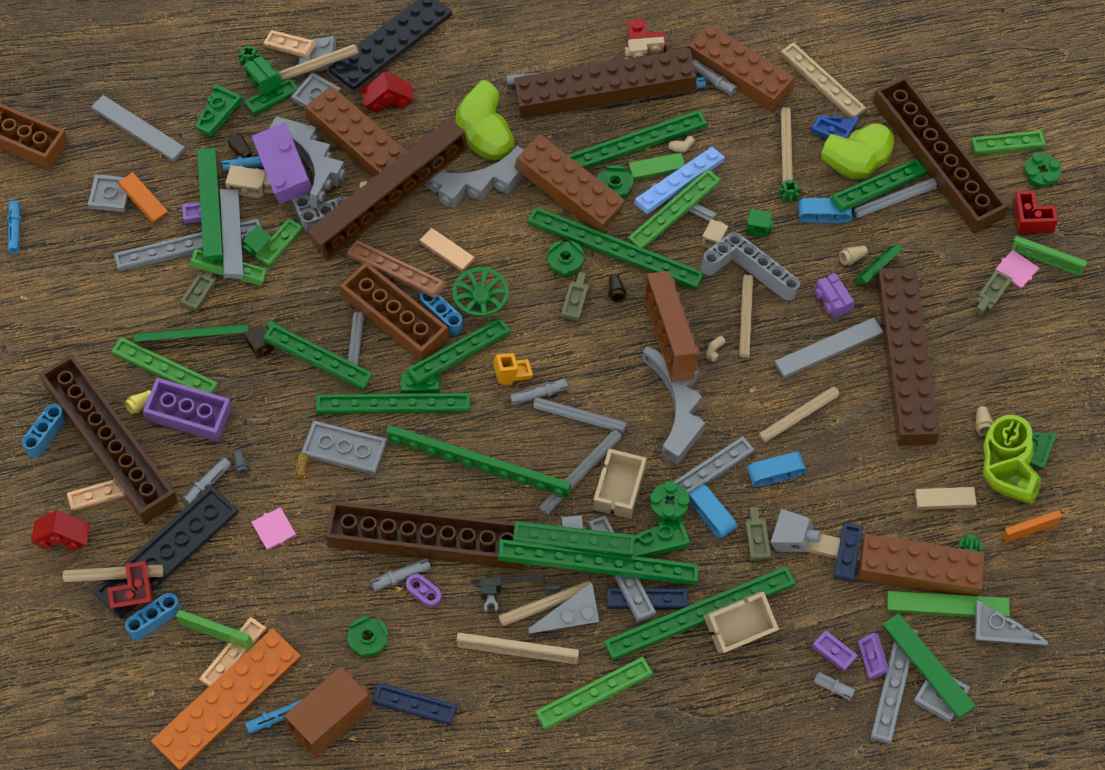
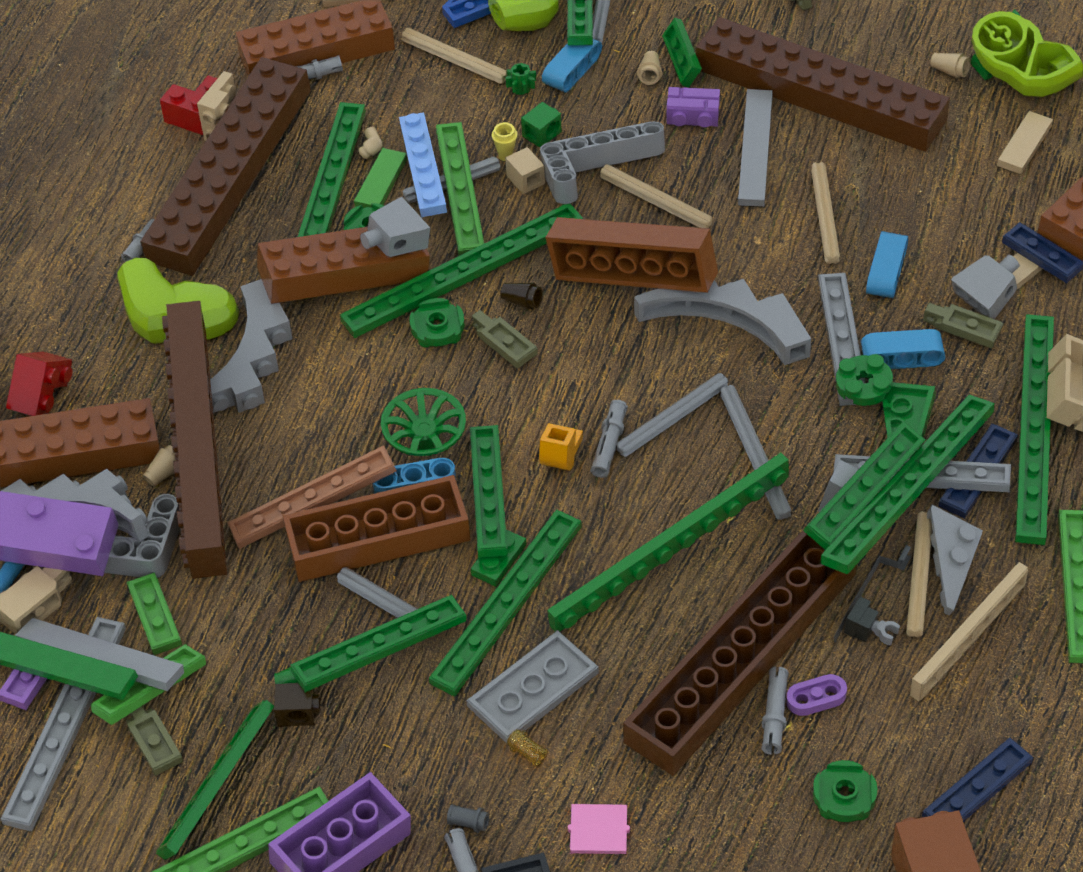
camera: 55 degrees left, 10 degrees down
green brick [241,225,271,256] -> none
light nougat tile [420,228,474,273] -> none
tan piece [593,449,647,519] -> none
none -> light grey torso [360,197,430,257]
none -> light yellow cone [492,122,517,161]

